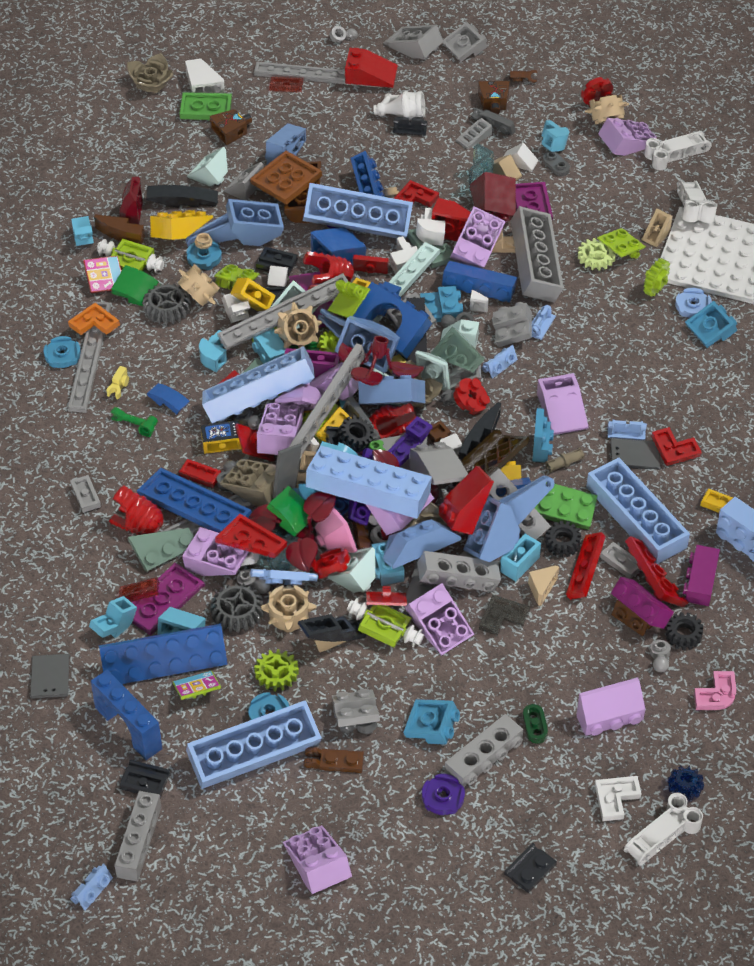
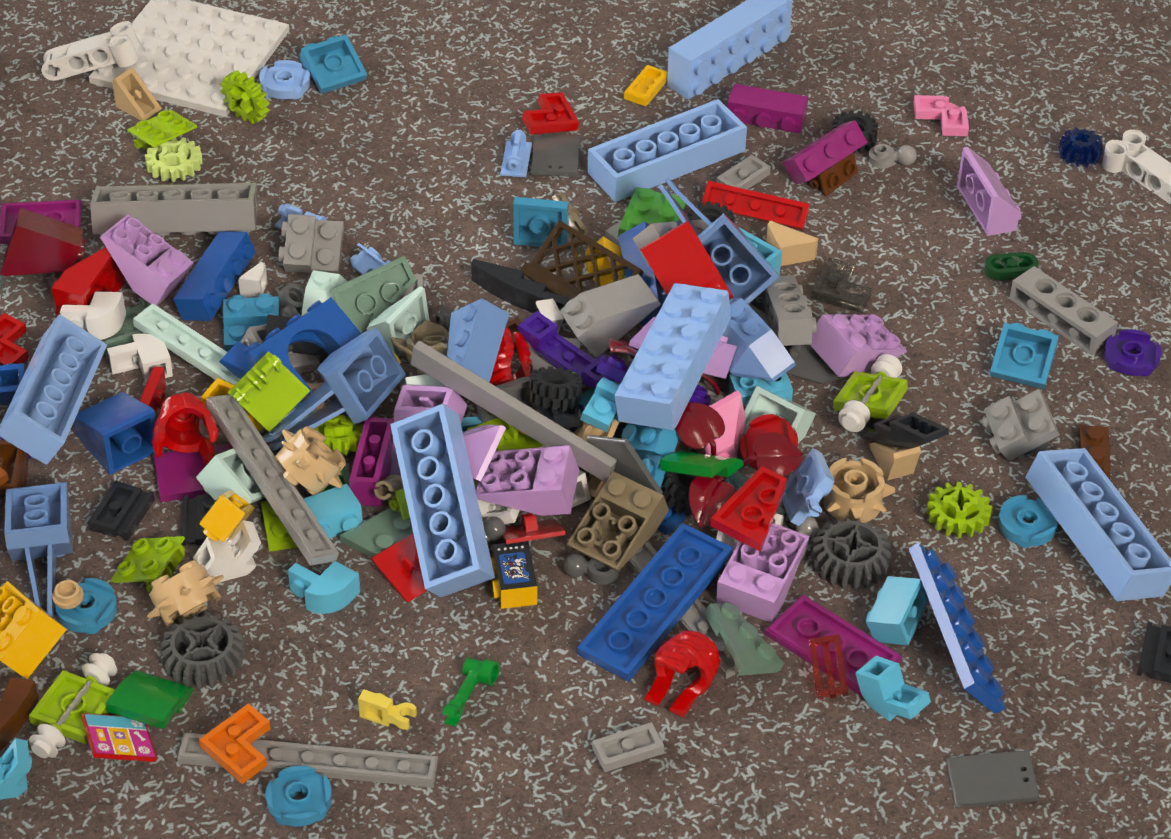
camera: 90 degrees left, 5 degrees down
blue arch [91,670,163,761] -> none
blue slope [146,383,190,415] -> none
piece [172,670,221,700] -> none
red plate [179,459,221,488] -> none
white slope [267,266,288,287] -> none
dark red plant [338,336,424,386] -> none
red piece [366,586,407,606] -> none
red plate [453,378,490,415] -> none
lavender slope [537,373,588,435] -> none
white plate [595,776,641,821] -> none
red wing [625,536,689,607] -> none

